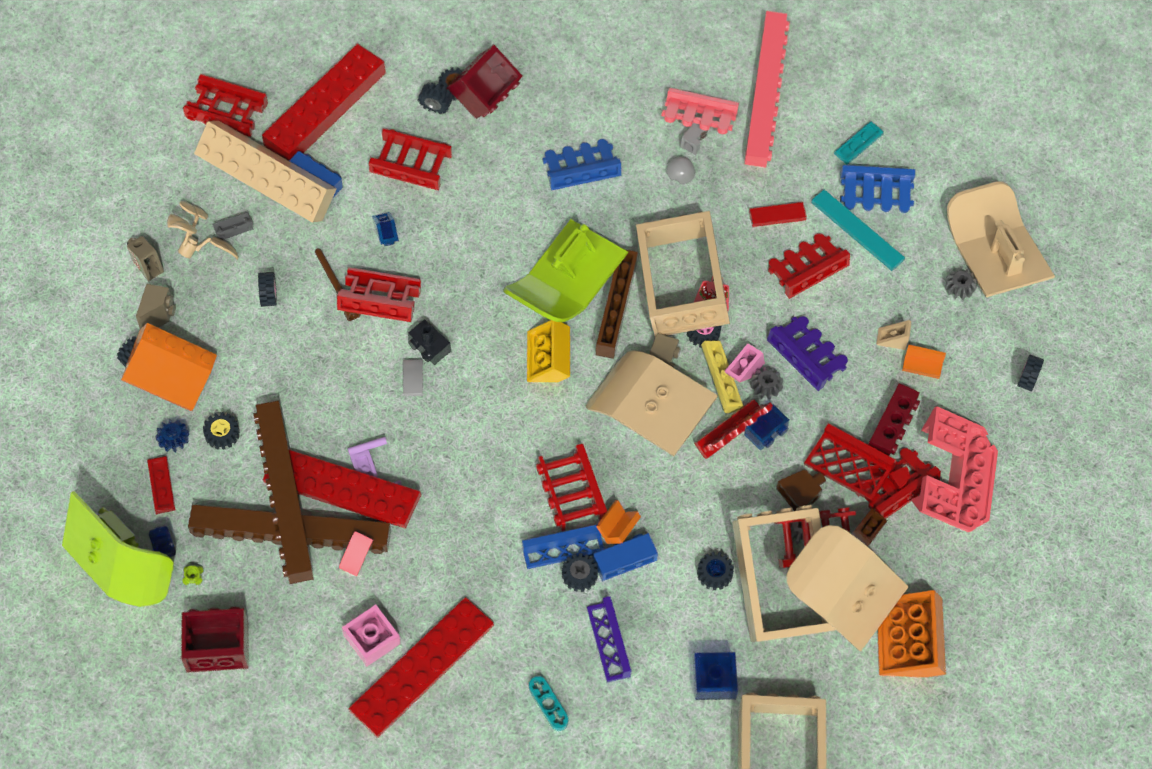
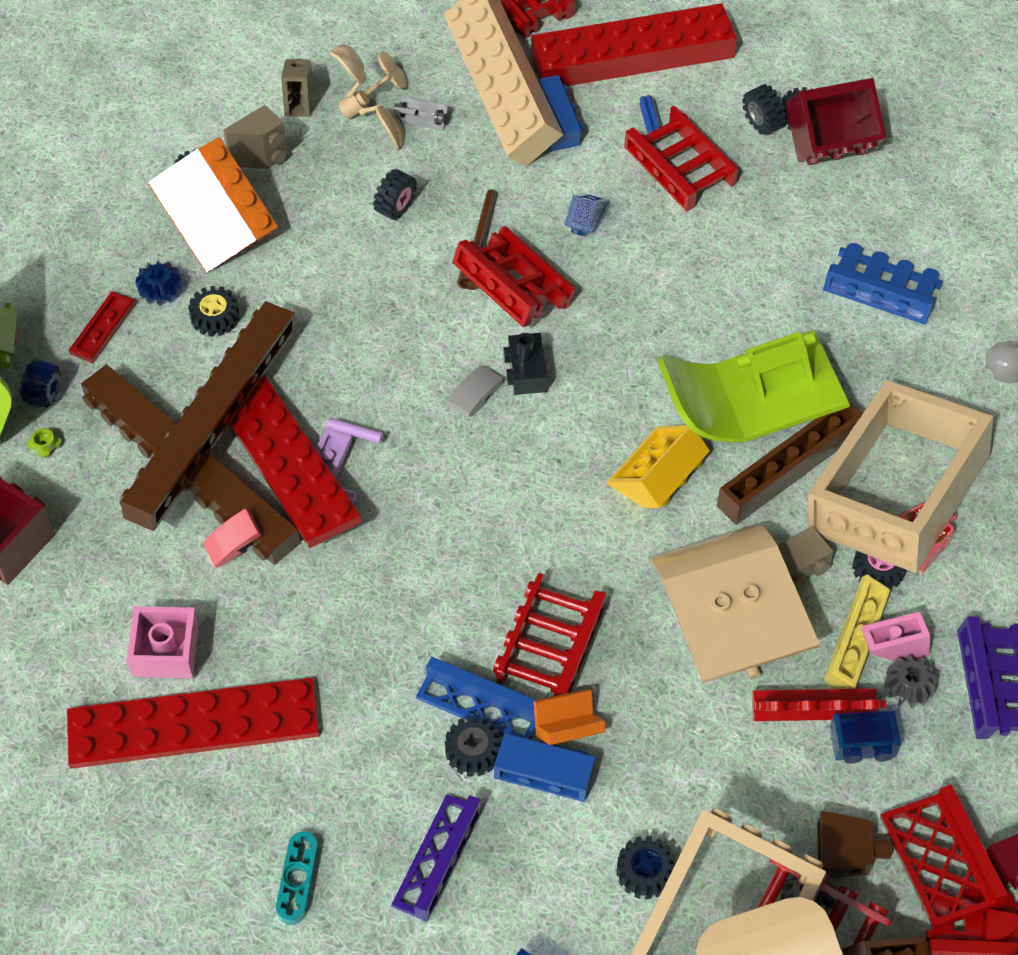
camera: 40 degrees right, 5 degrees down
none -> blue axle [639,95,661,134]

